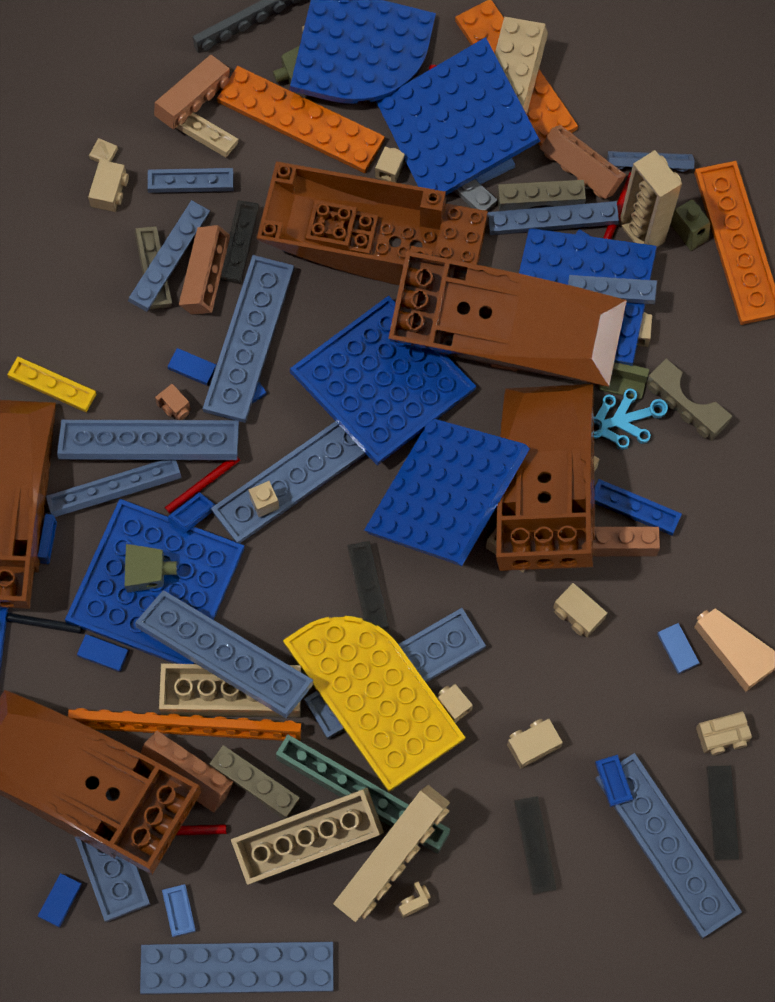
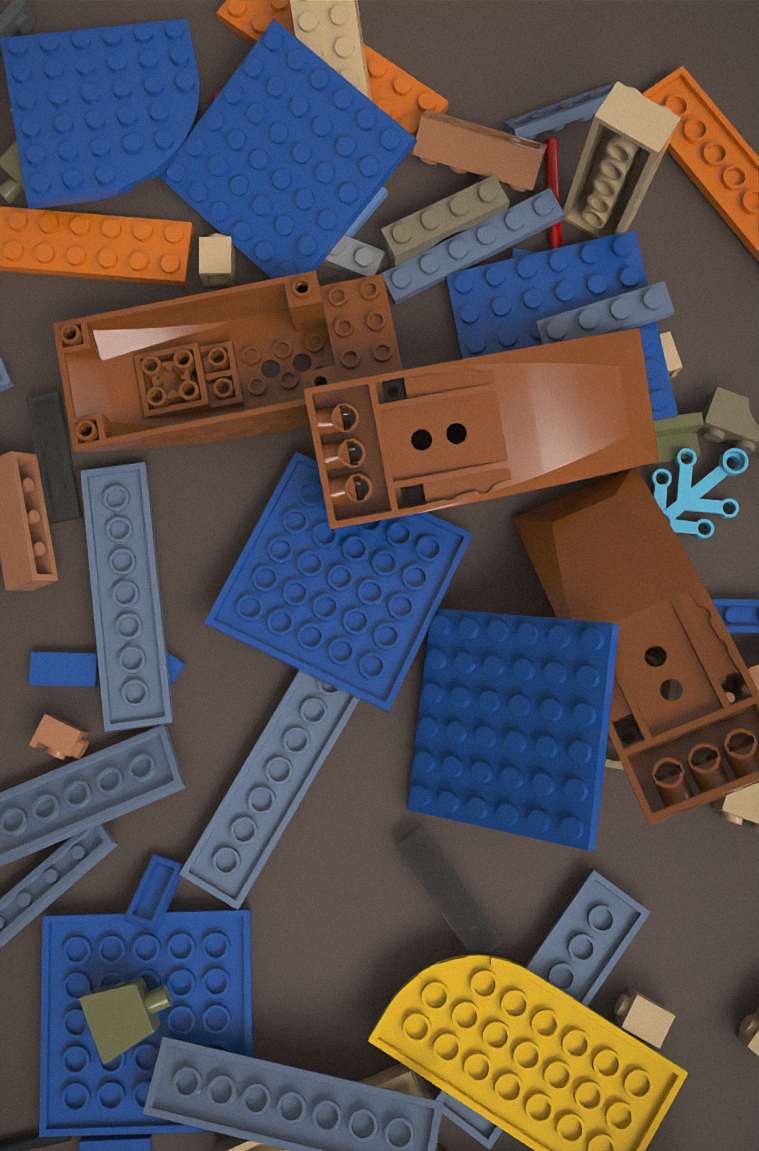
camera: 20 degrees left, 10 degrees up
red bar [164,456,240,514] -> none
tan brick [248,481,279,517] -> none
olive torso [670,200,710,251] -> none

